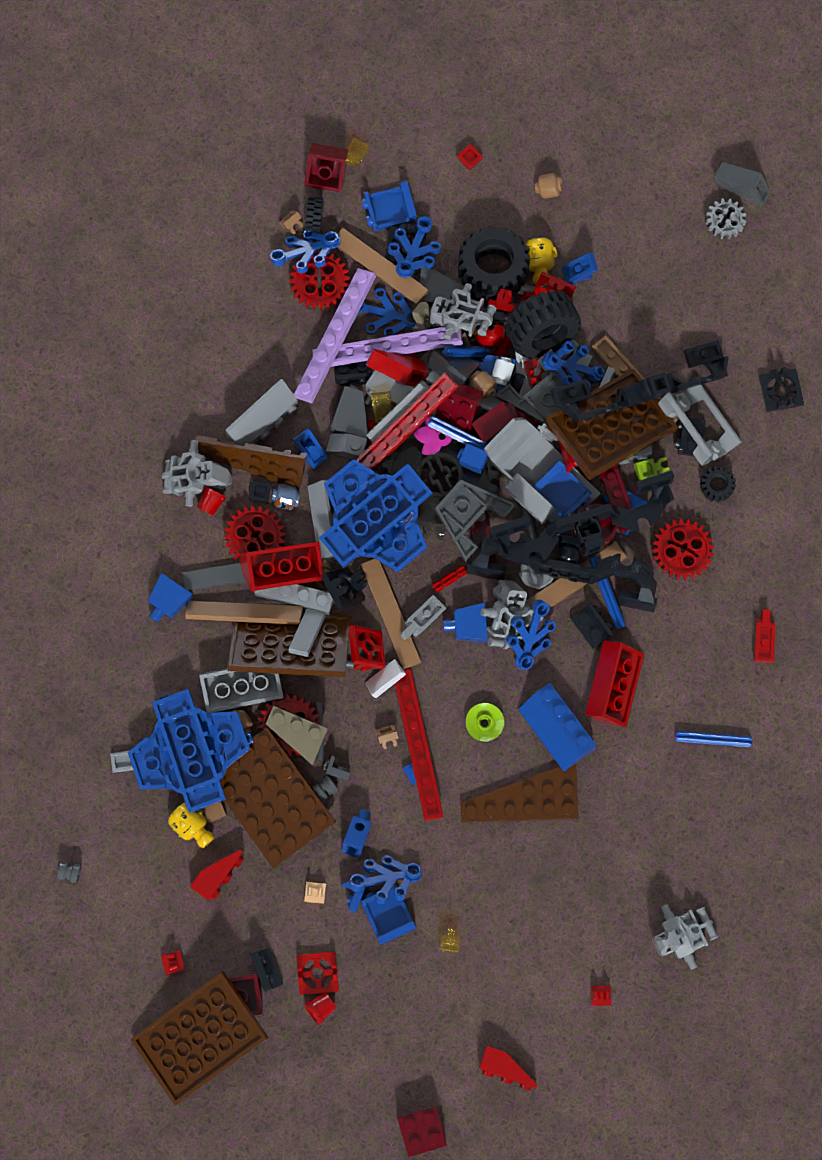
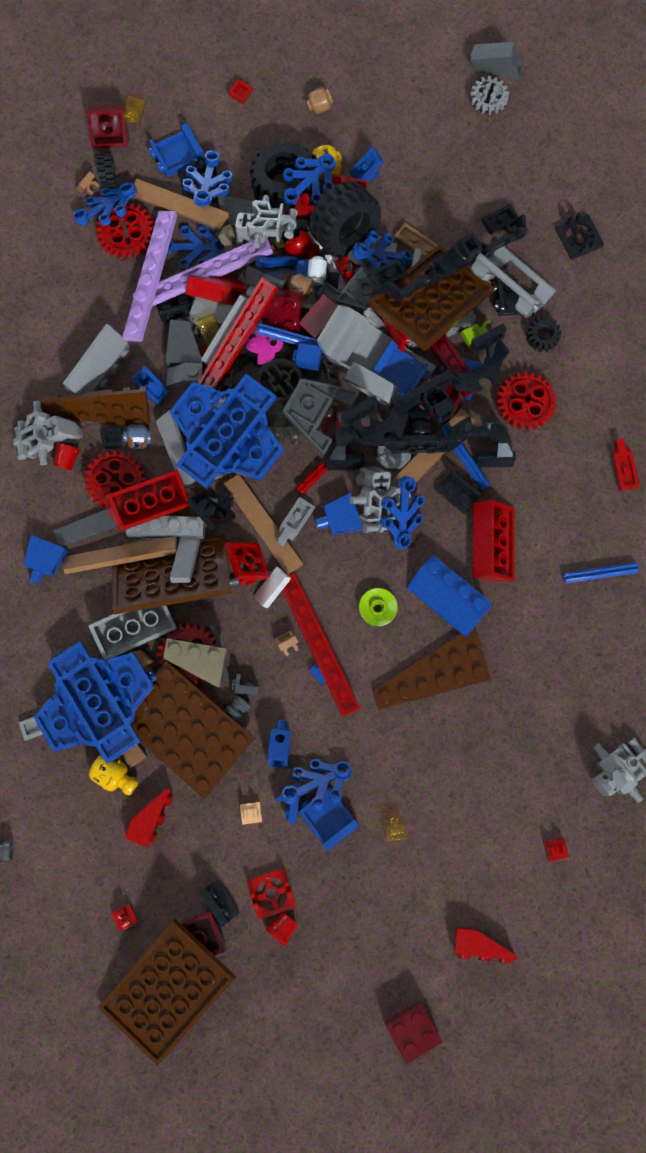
camera: 10 degrees left, 0 degrees up
none -> blue plant [283,154,336,206]

